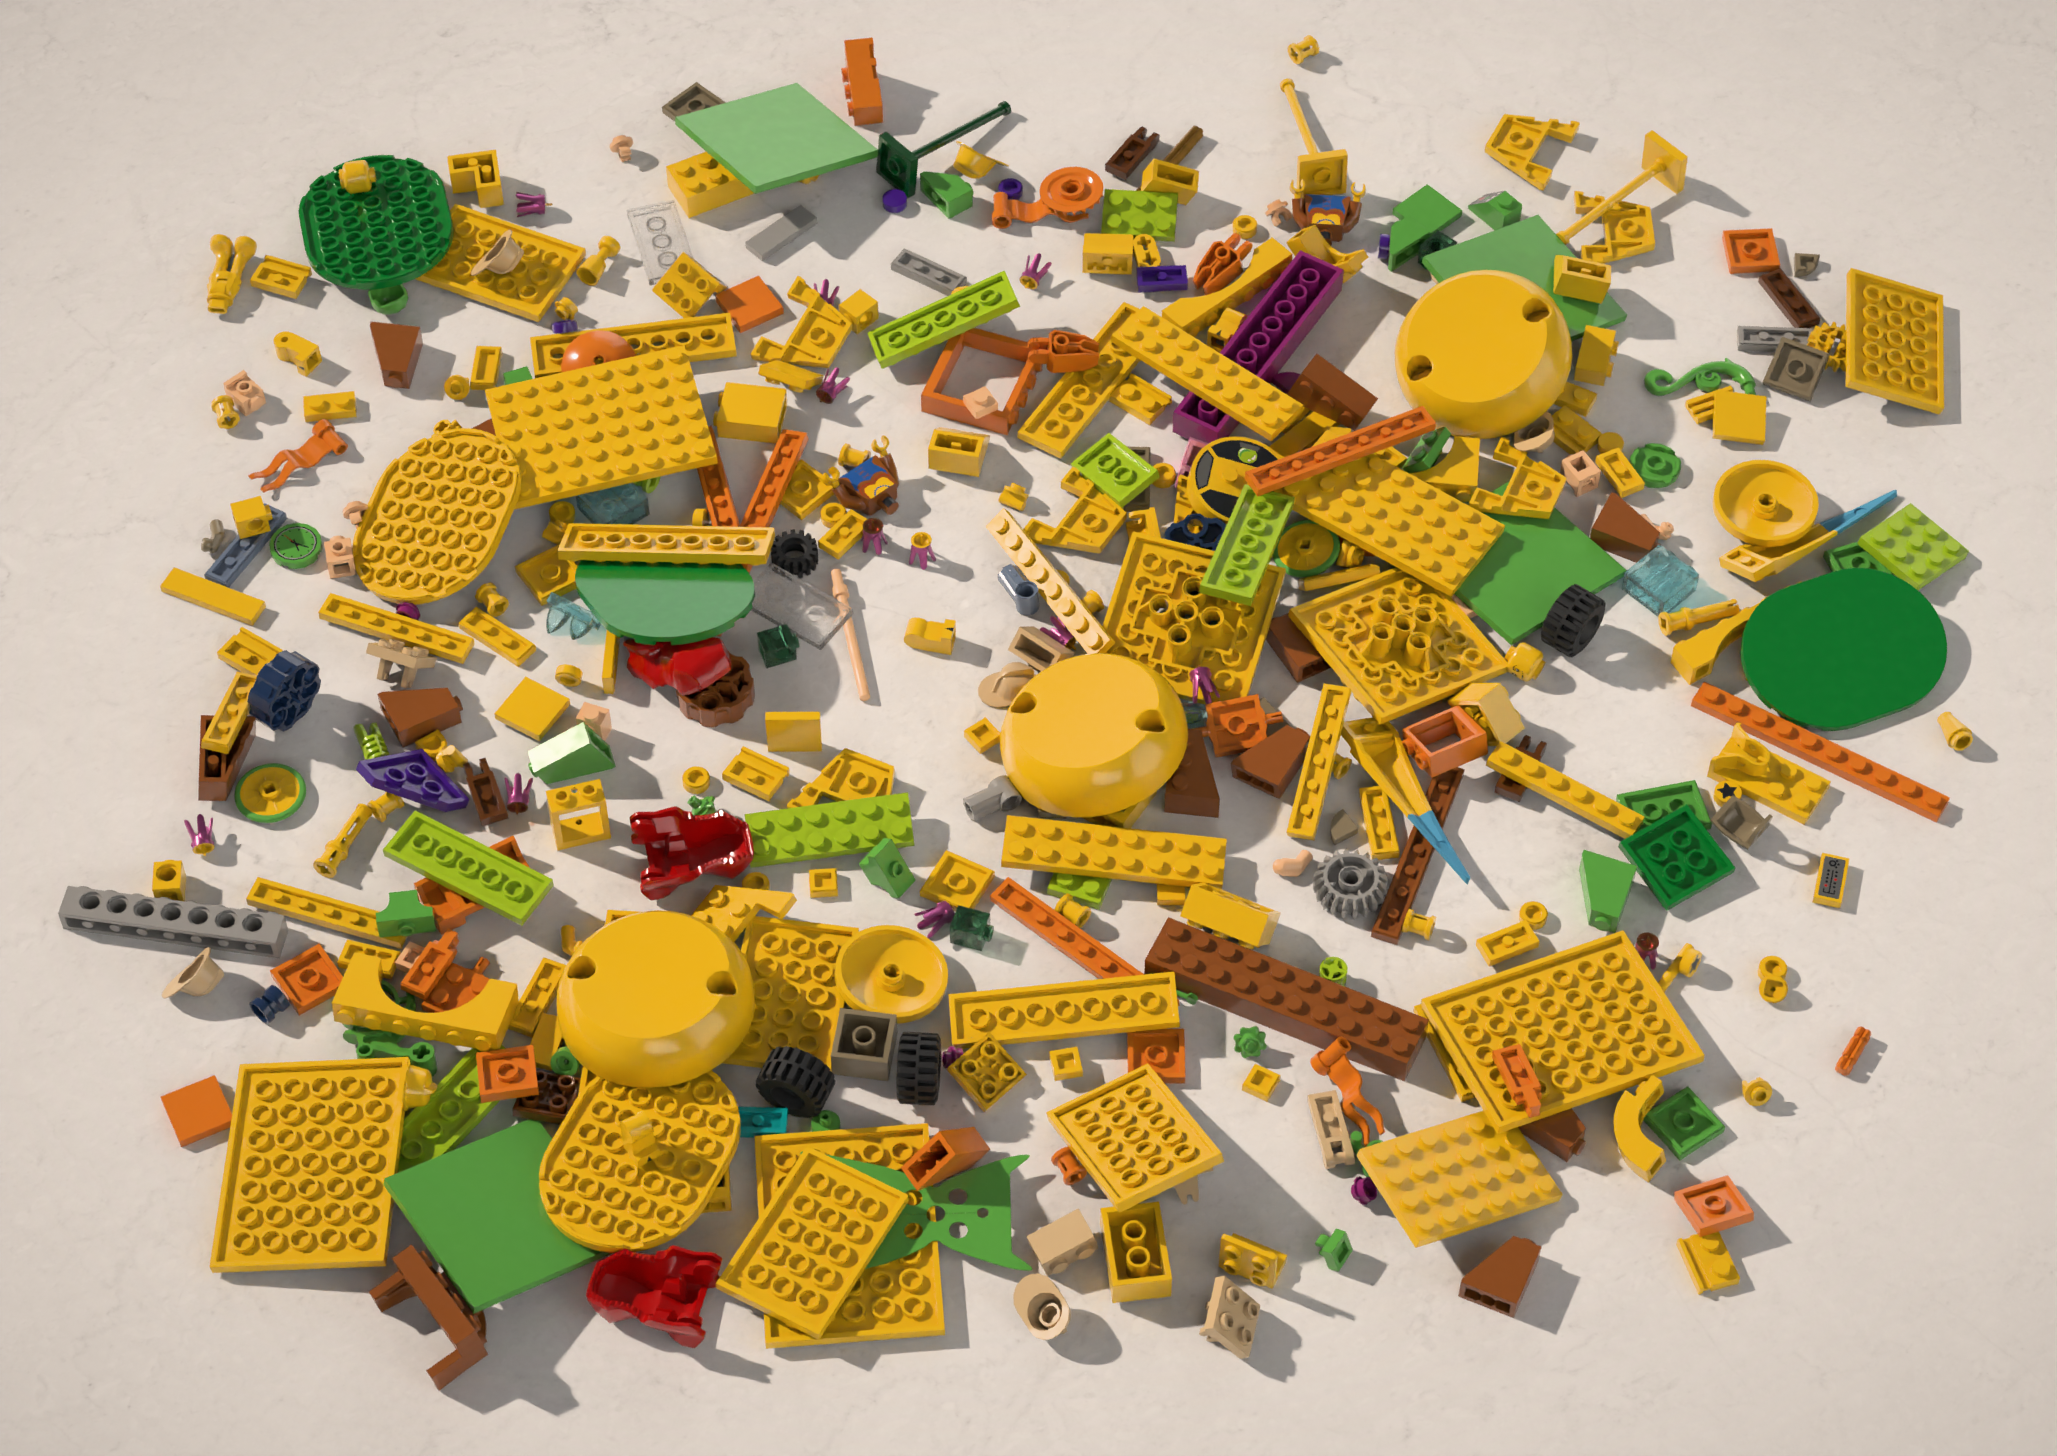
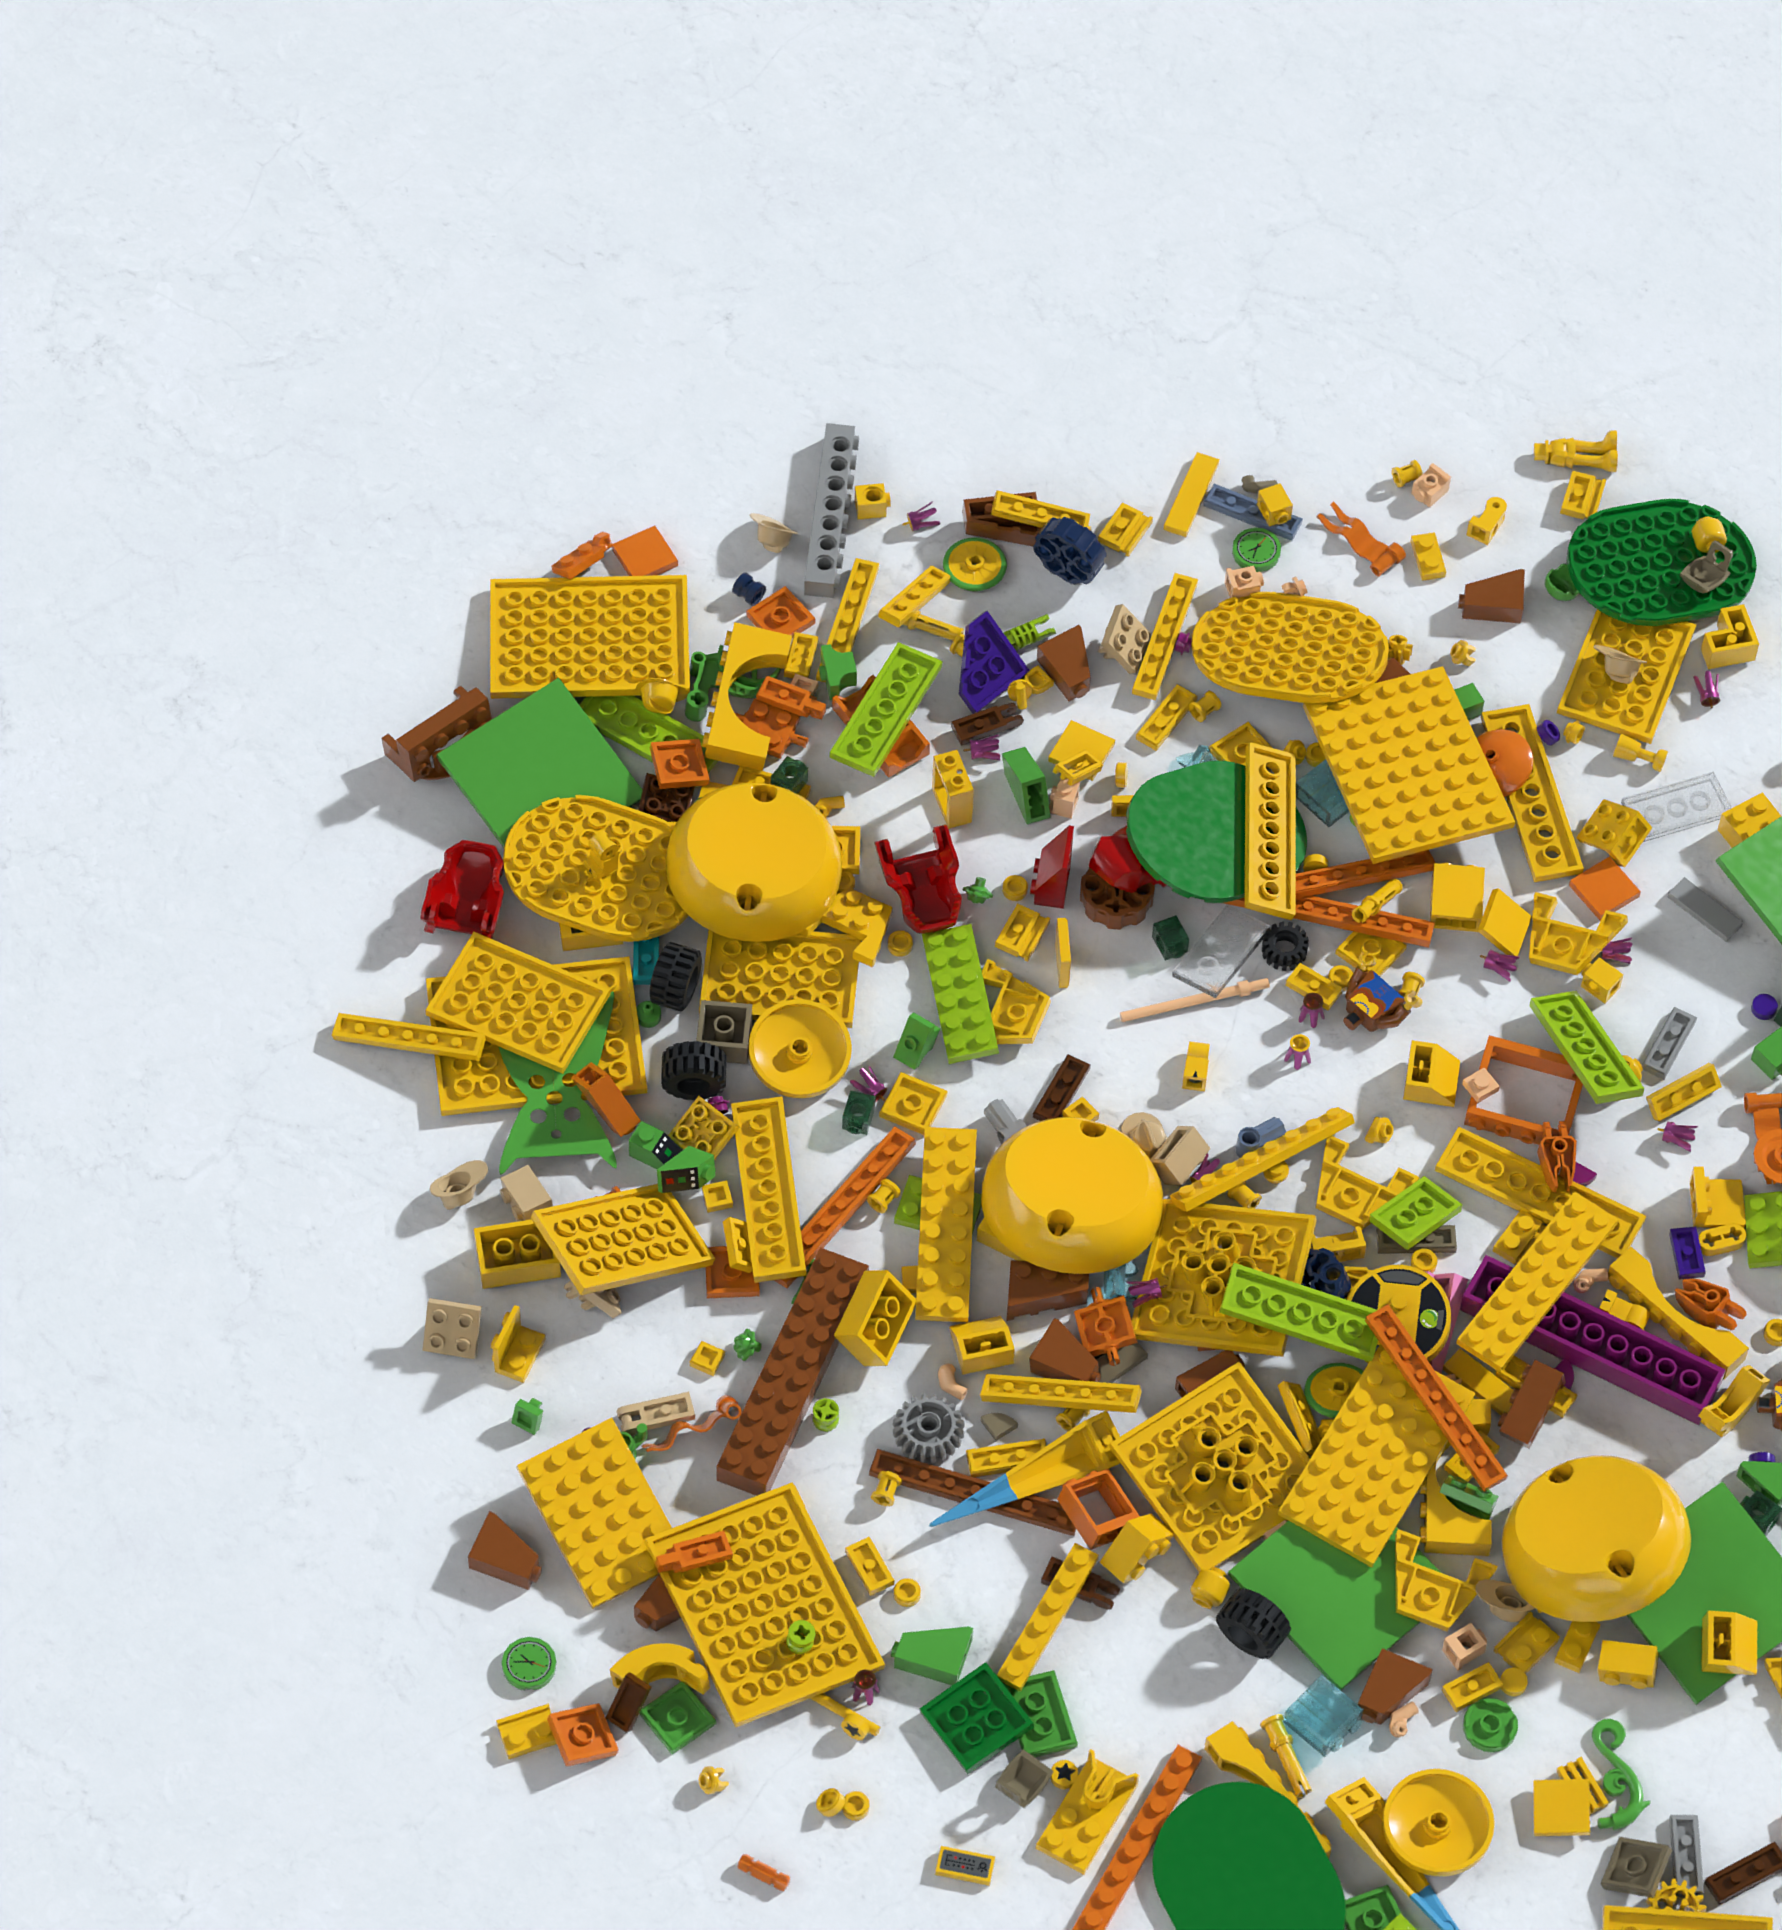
camera: 85 degrees right, 5 degrees up
yellow tile [470,346,502,390] -> none
yellow tile [809,868,838,898] -> none
none -> yellow plate [332,1013,486,1061]
none -> bright green tile [502,1637,557,1690]
none -> orange hinge [551,532,612,580]
none -> reddish brown tile [605,1672,652,1733]
none -> bright green slope [629,1121,682,1169]
none -> slope [657,1146,715,1193]
none -> yellow plate [723,1217,753,1273]
none -> clear green brick [770,756,808,794]
none -> lime wheel [786,1620,815,1654]
none -> yellow tile [878,565,950,628]
none -> yellow slope [949,1316,1015,1375]
none -> red slope [1030,825,1074,909]
none -> reddish brown tile [1033,1054,1091,1121]
none -> yellow tile [1052,750,1103,786]
none -> yellow pin [1352,879,1403,923]
none -> yellow plate [1646,1063,1722,1121]
none -> dark tan piece [1680,541,1733,593]

